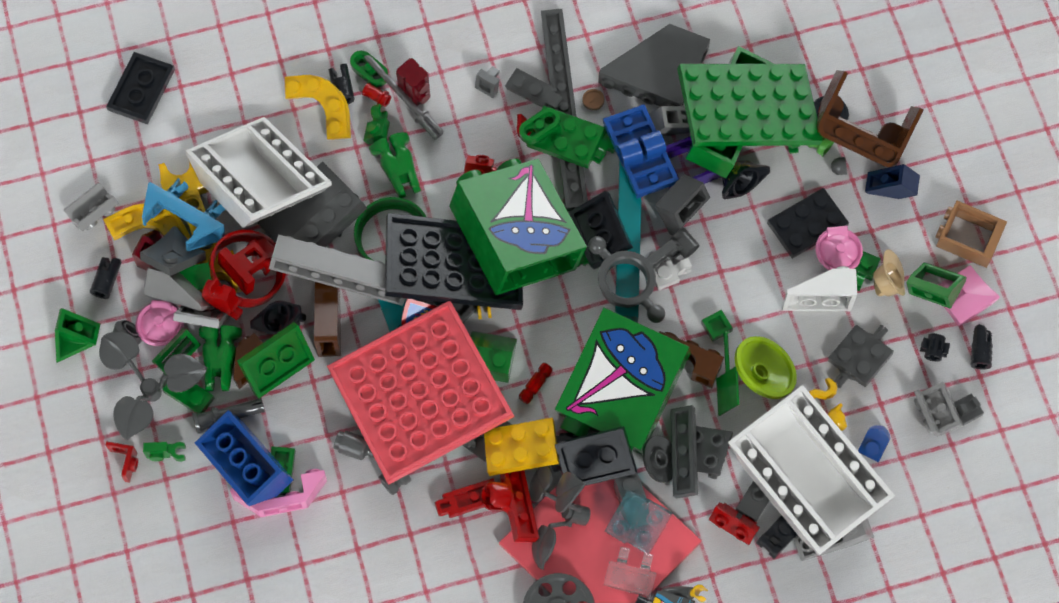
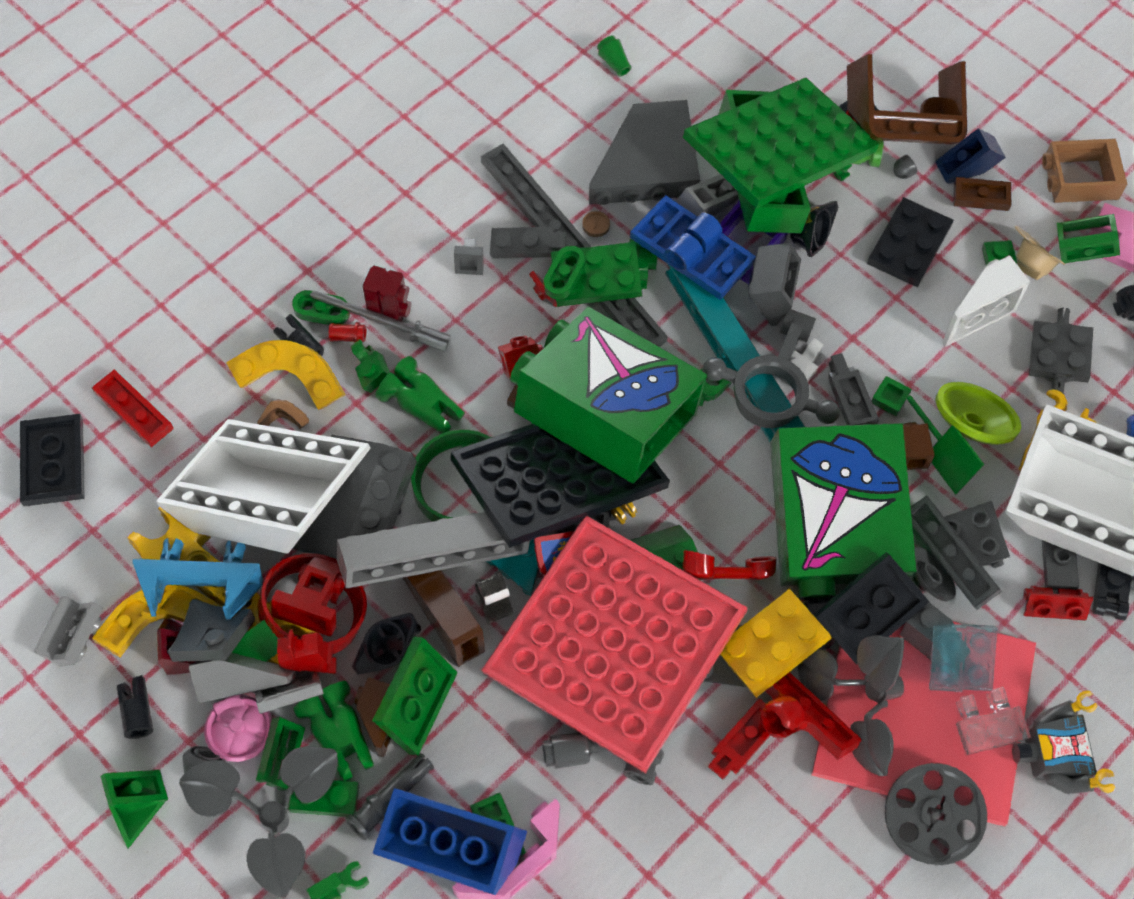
camera: 30 degrees left, 5 degrees down
red axle [519,363,553,404] -> none
black plate [568,191,633,270] -> none
bright pink piece [816,225,863,270] -> none
none -> red plate [91,369,174,448]
none -> medium nougat hair [257,399,309,429]
none -> clear smoke leg [475,571,514,624]
none -> red piece [683,550,777,580]
none -> dark grey hinge [828,353,879,425]
none -> reddish brown plate [954,177,1012,211]

